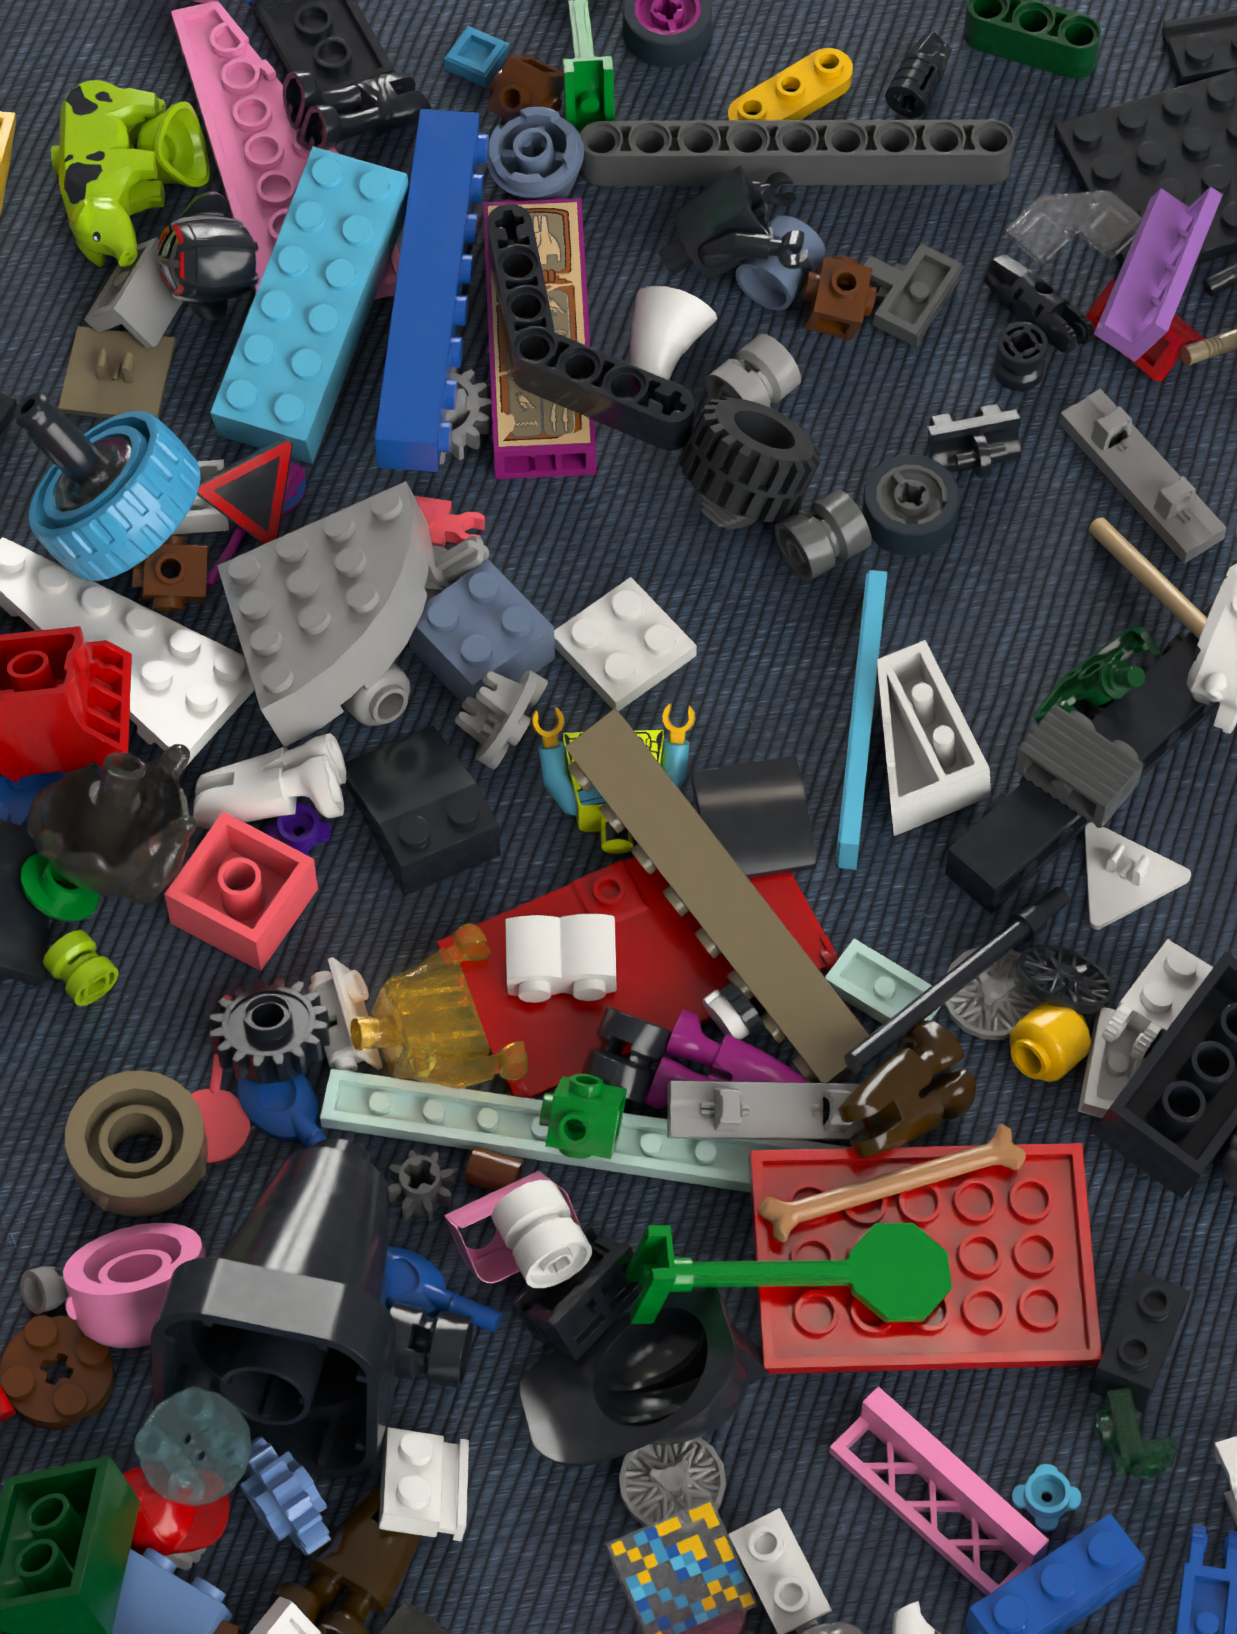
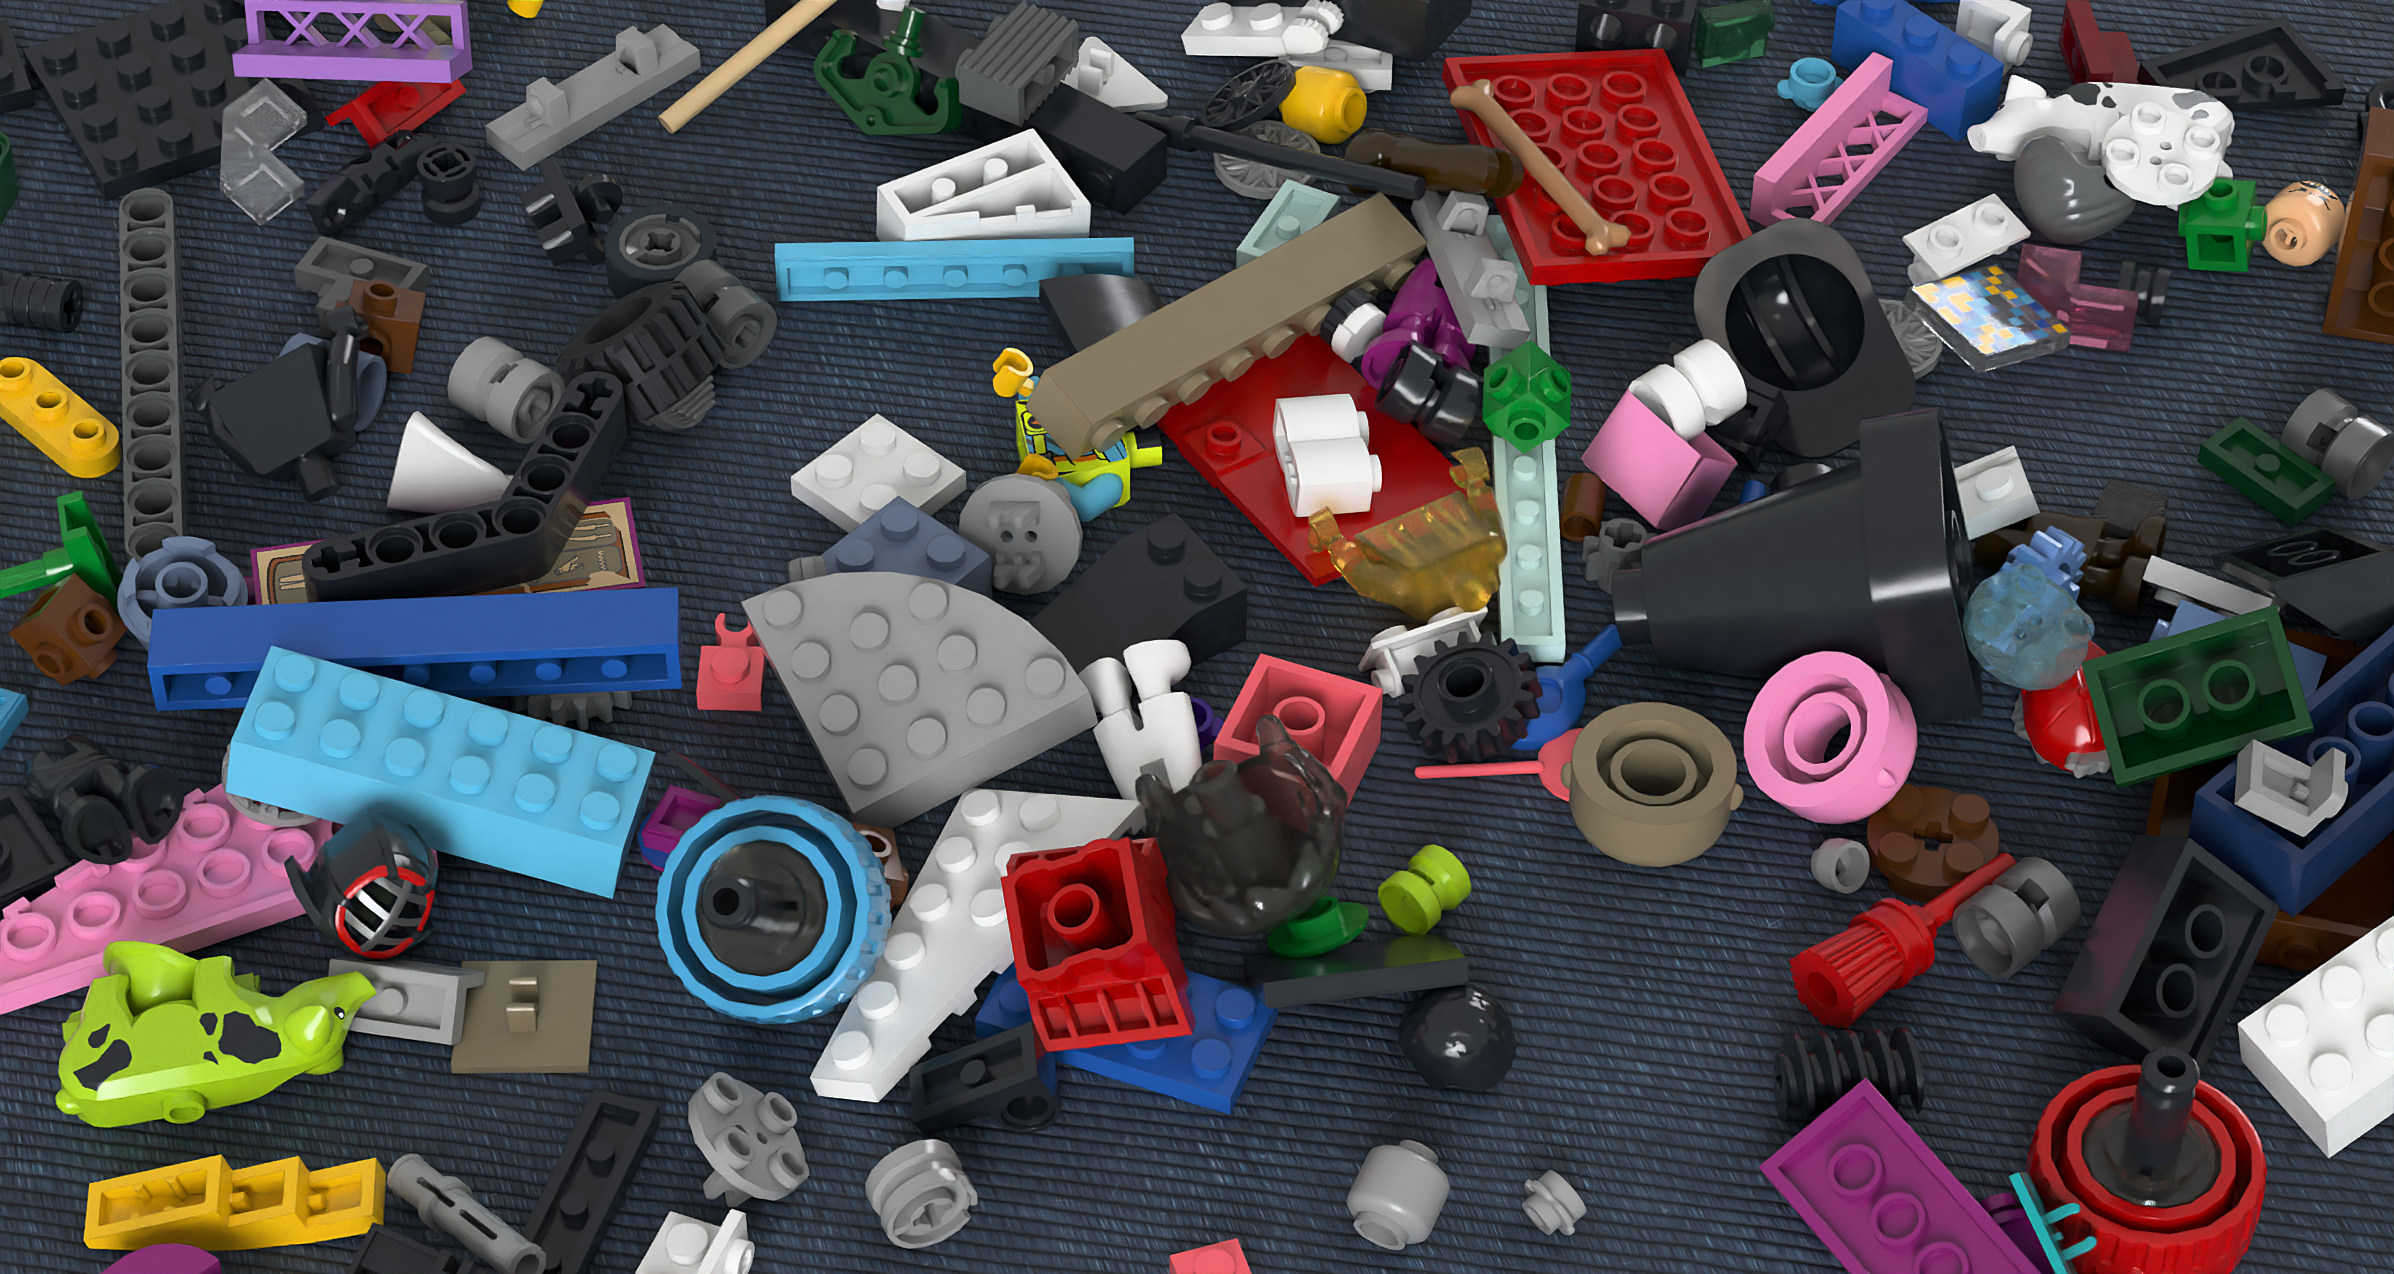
camera: 100 degrees left, 15 degrees down
green piece [625,1223,952,1324] -> none

